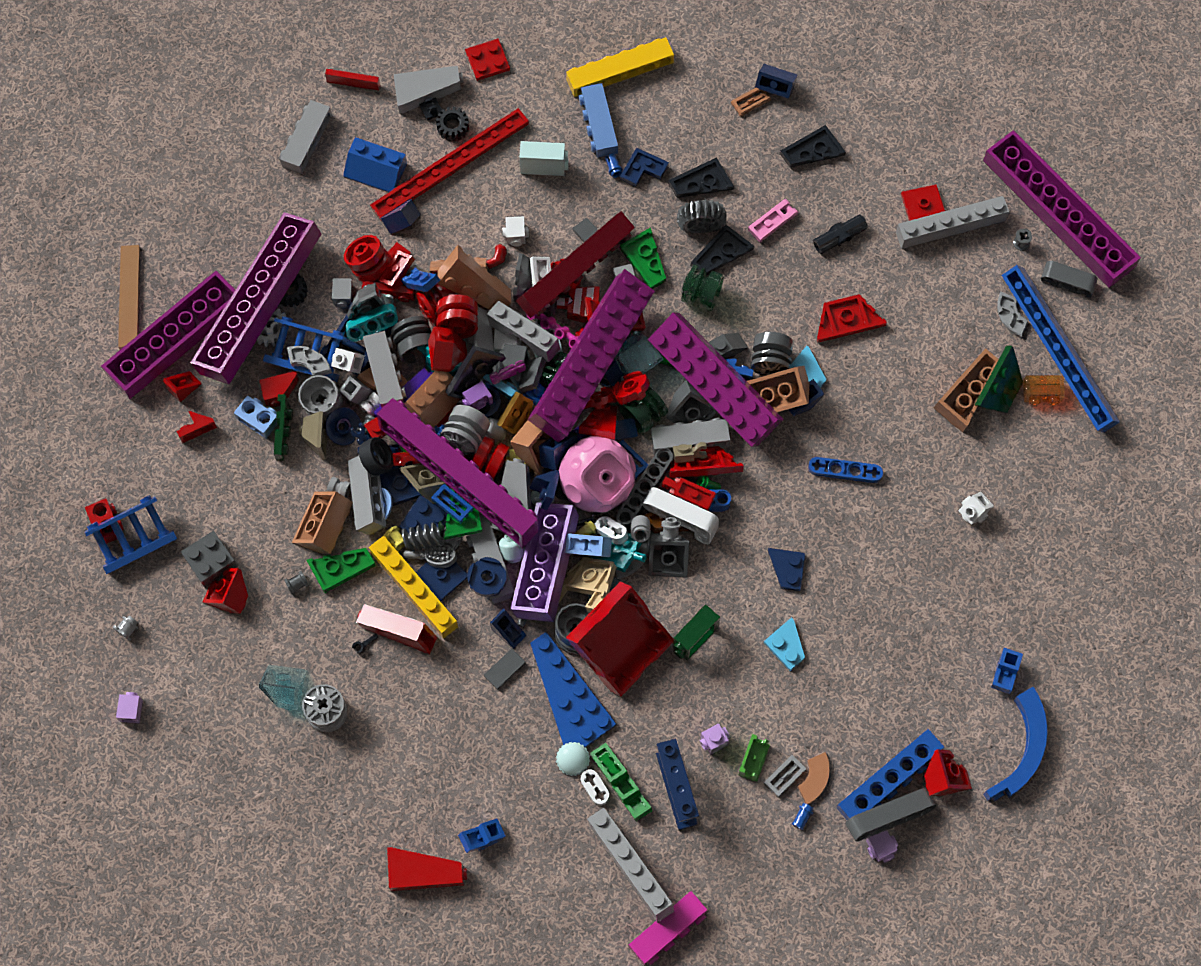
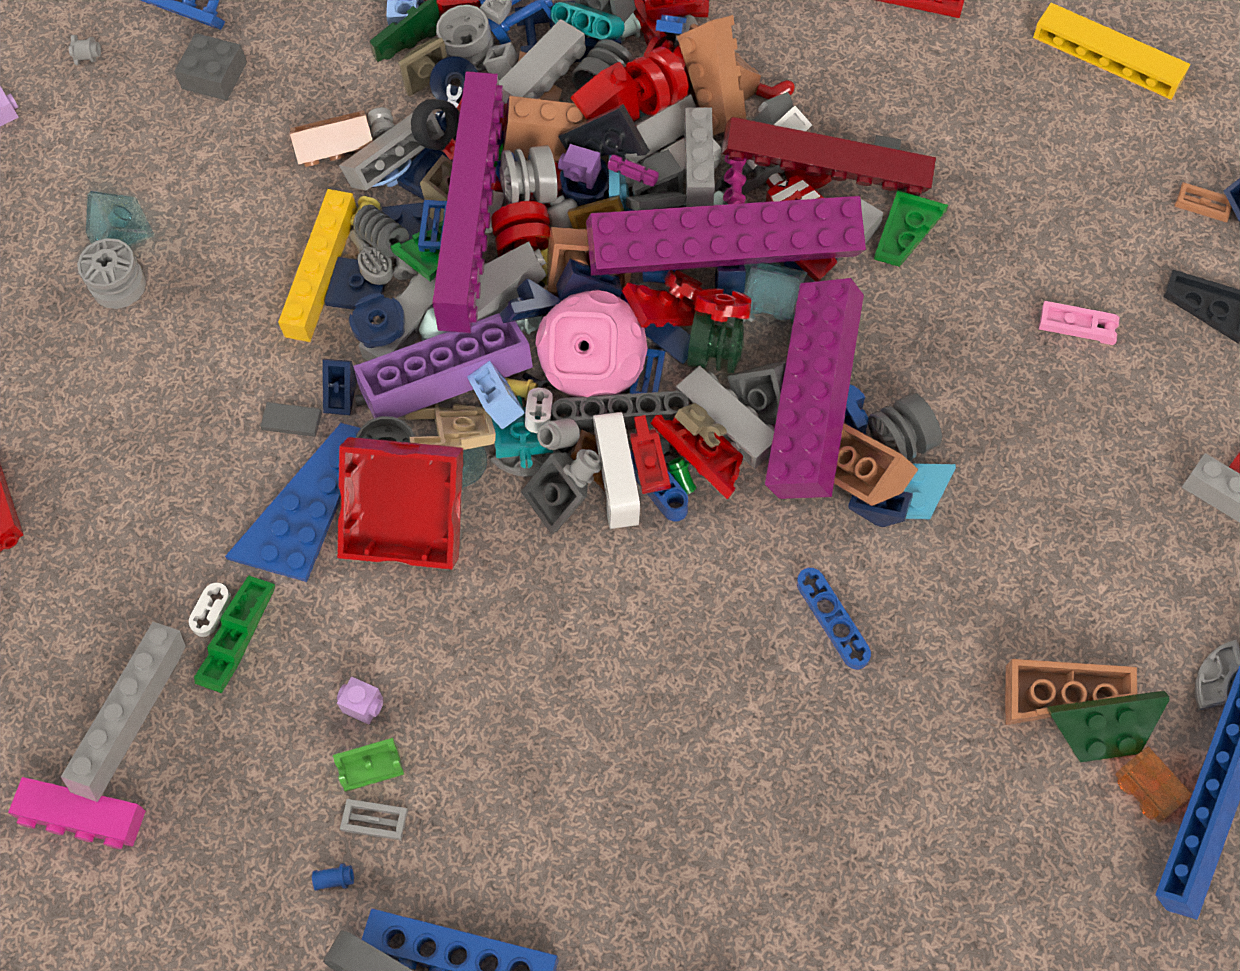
camera: 55 degrees right, 5 degrees down
red slope [202,568,248,614] -> none
dark grey bush [284,571,309,595] -> none
green wing [306,548,376,593] -> none
white brick [331,348,365,374] -> none
black hand [352,633,378,654] -> none
slope [356,604,437,654] -> none
blue brick [458,818,506,853] -> none
white brick [502,216,529,247] -> none
light aqua brick [519,141,569,176] -> none
light aqua hat [556,742,590,776] -> none
medium blue brick [578,83,618,158] -> none
blue pin [605,153,623,178] -> none
dark blue plate [620,147,669,187] -> none
dark blue fence [656,738,699,830] -> none
black wing [668,157,734,198] -> none
dark green window [673,604,720,660] -> none
dark grey gear [677,199,727,233] -> none
clear green wheel [681,264,724,312] -> none
black wing [690,225,754,277] -> none
dark grey slope [709,333,748,360] -> none
medium azure wing [764,617,805,671] -> none
dark blue wing [768,548,805,591] -> none
nougat tile [798,752,829,804] -> none
black piece [813,214,868,254] -> none
red wing [817,294,887,343] -> none
white brick [958,492,994,525] -> none

